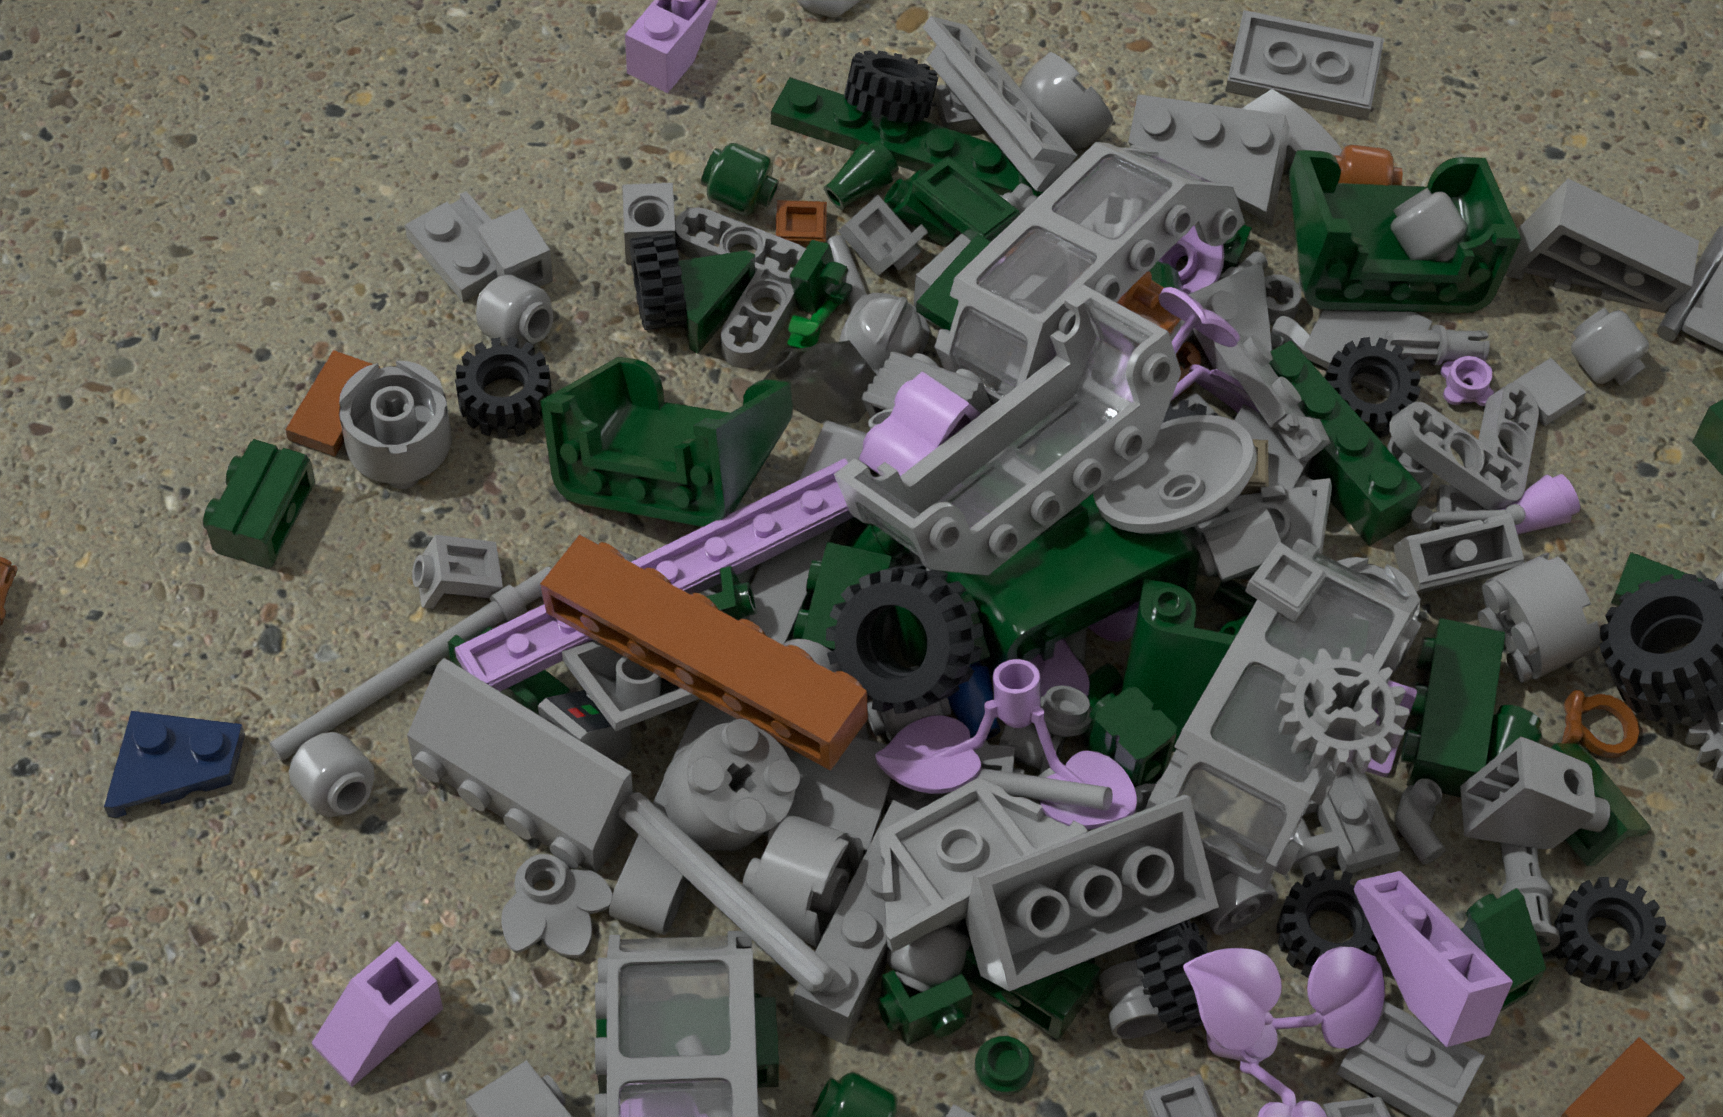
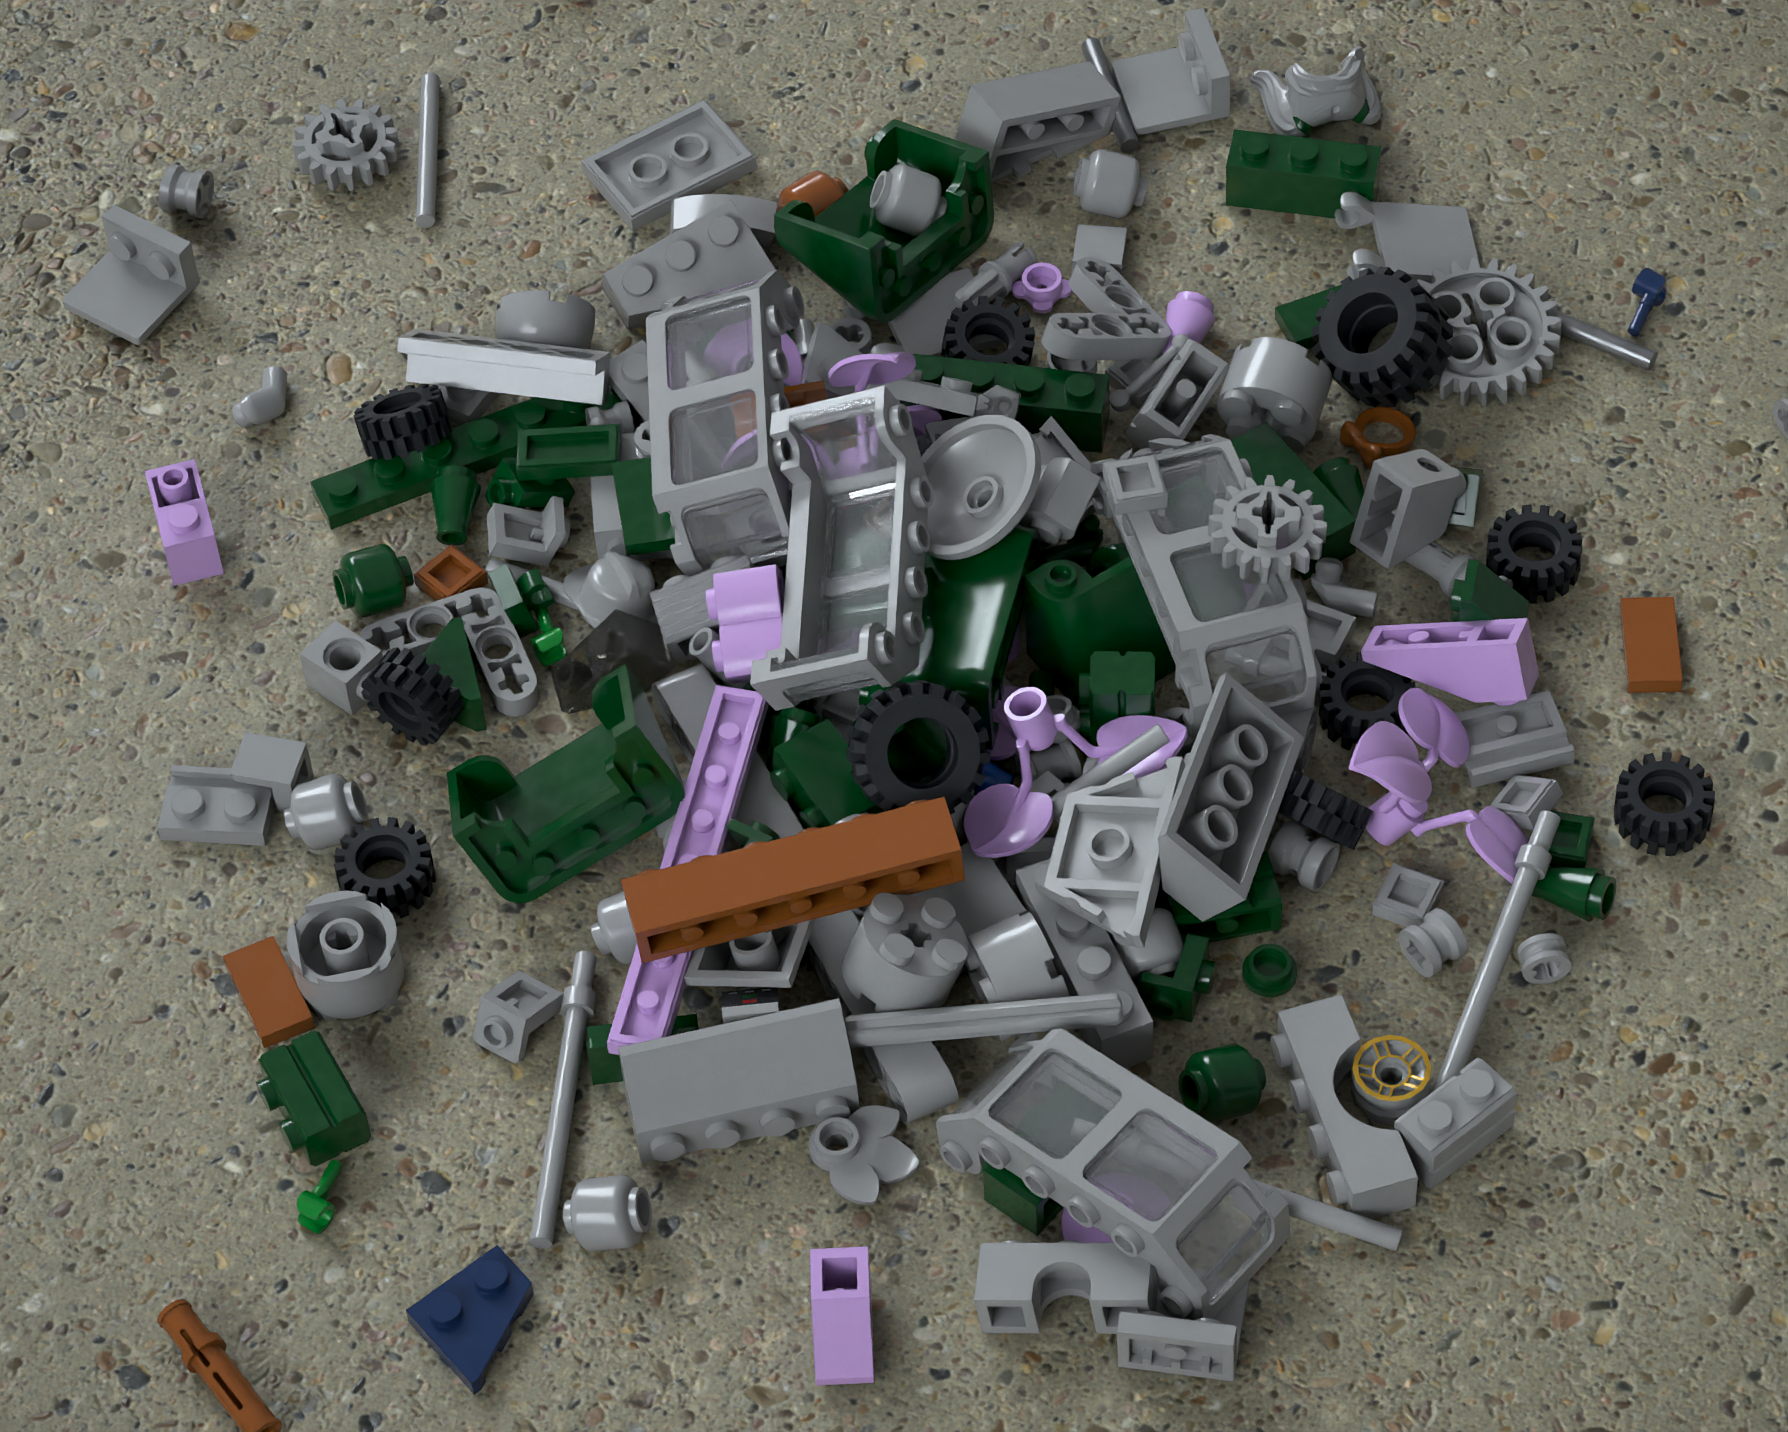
camera: 40 degrees left, 5 degrees down
none -> green hand [297,1160,343,1234]

